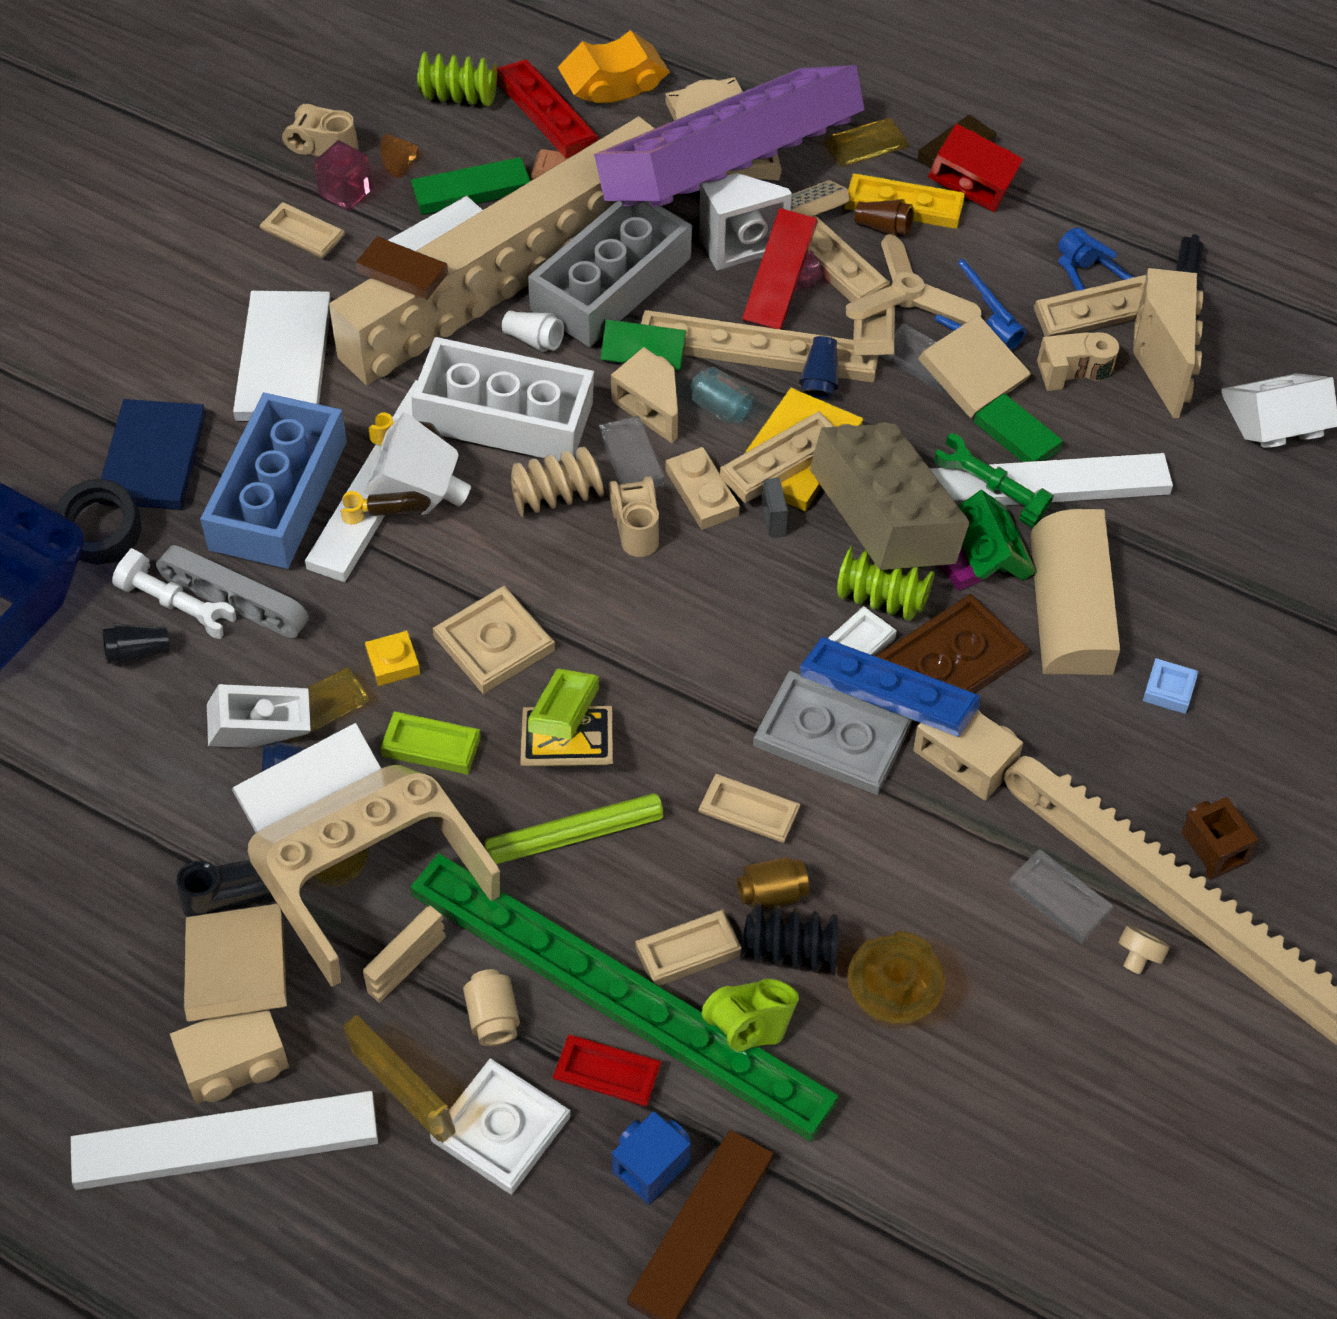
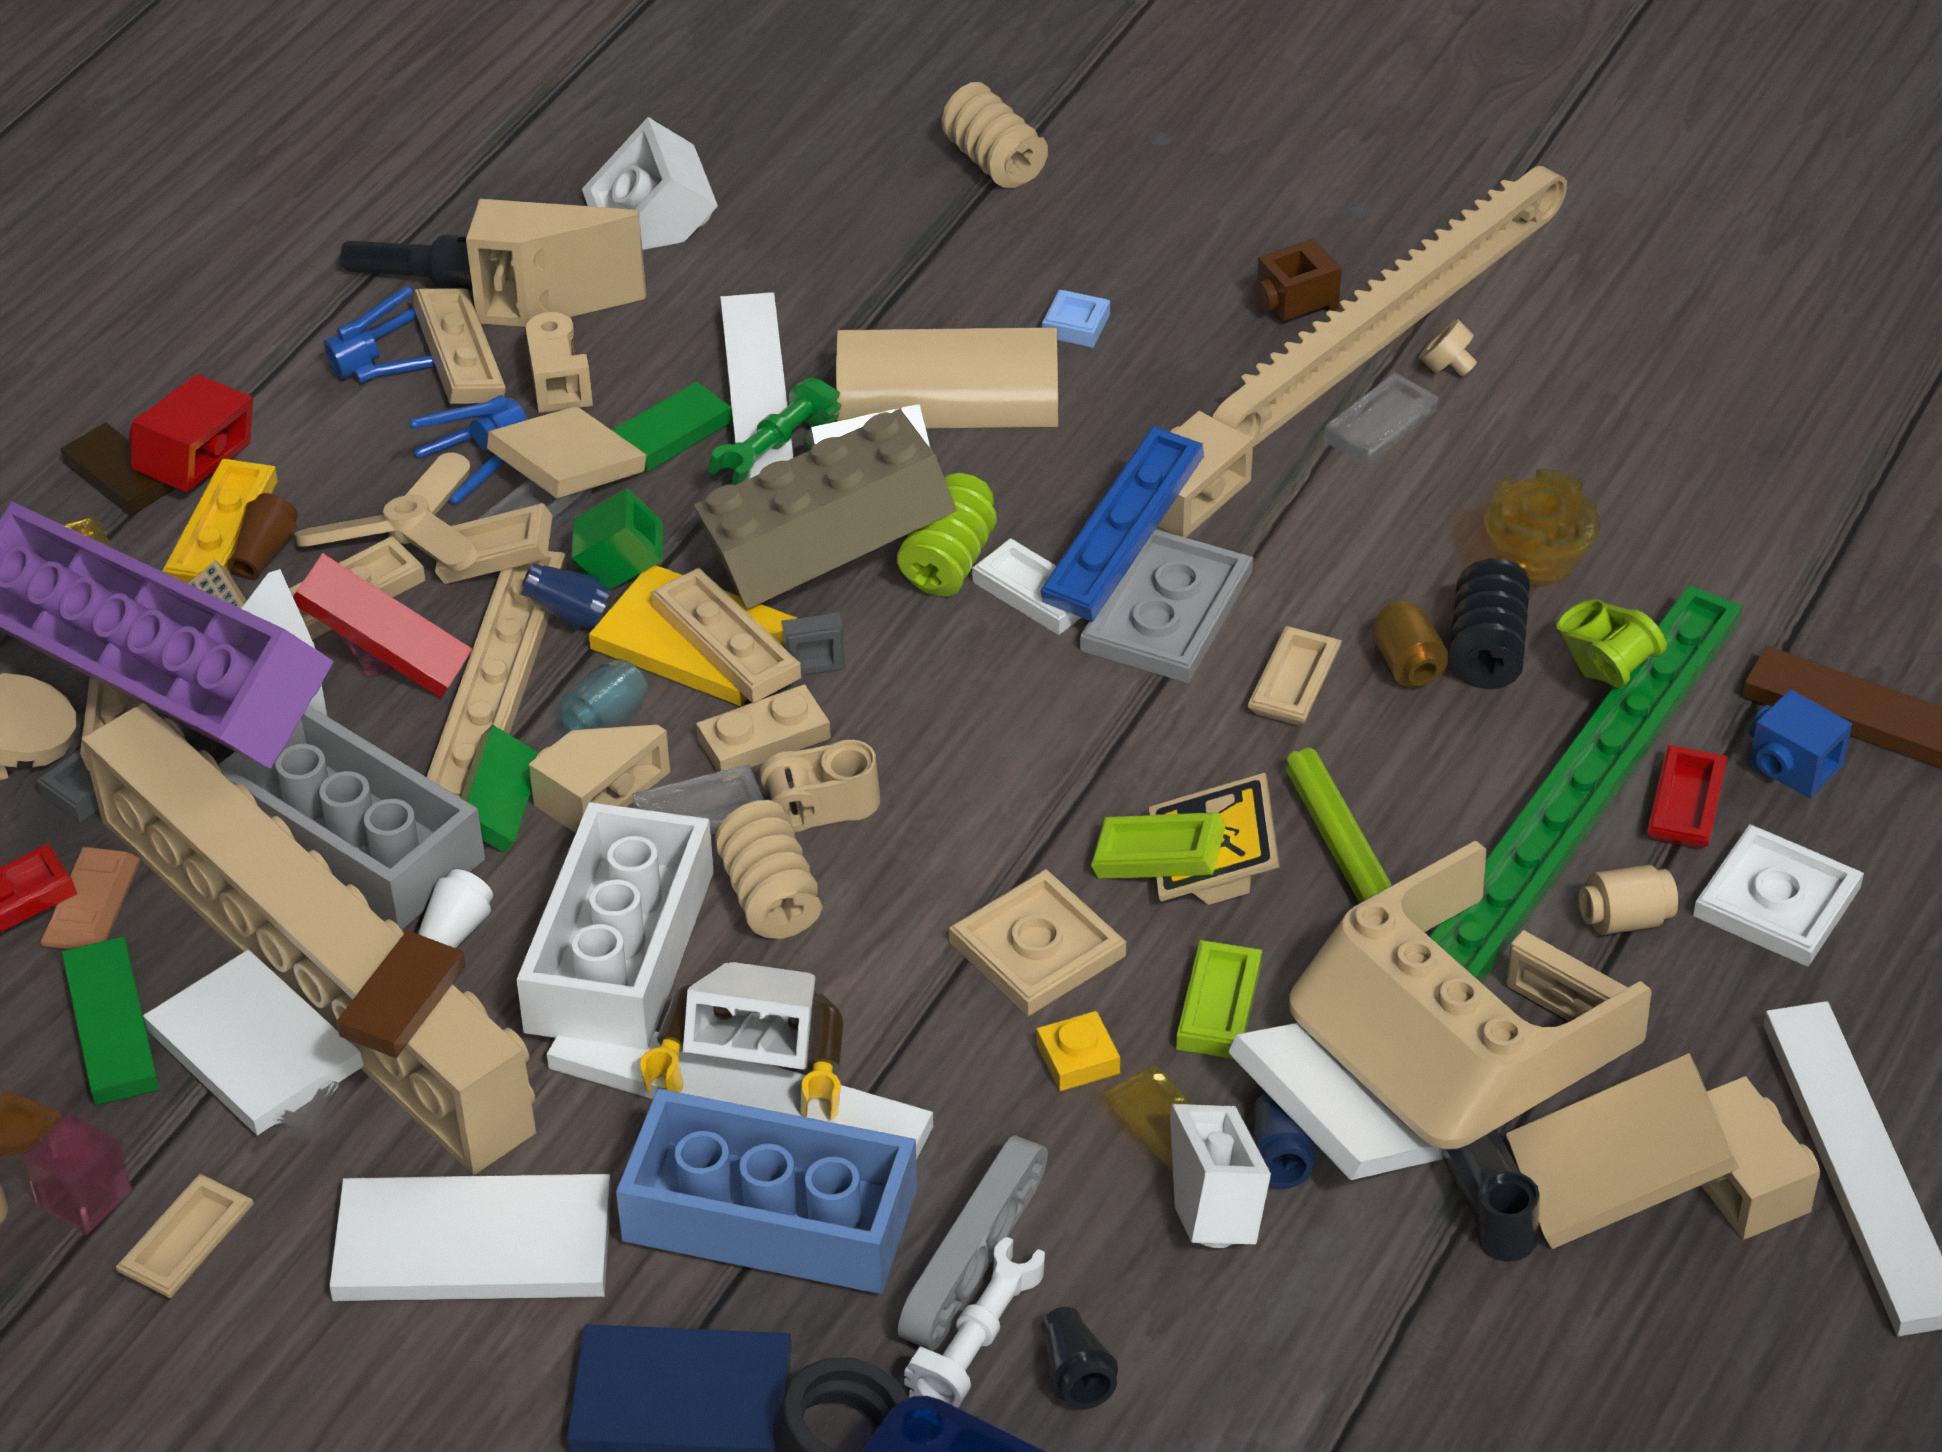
camera: 90 degrees left, 10 degrees down
clear yellow tile [343,1015,456,1143] -> none
tan tile [635,910,741,986] -> none
reddish brown tile [876,593,1029,693] -> none
none -> green brick [571,488,663,590]

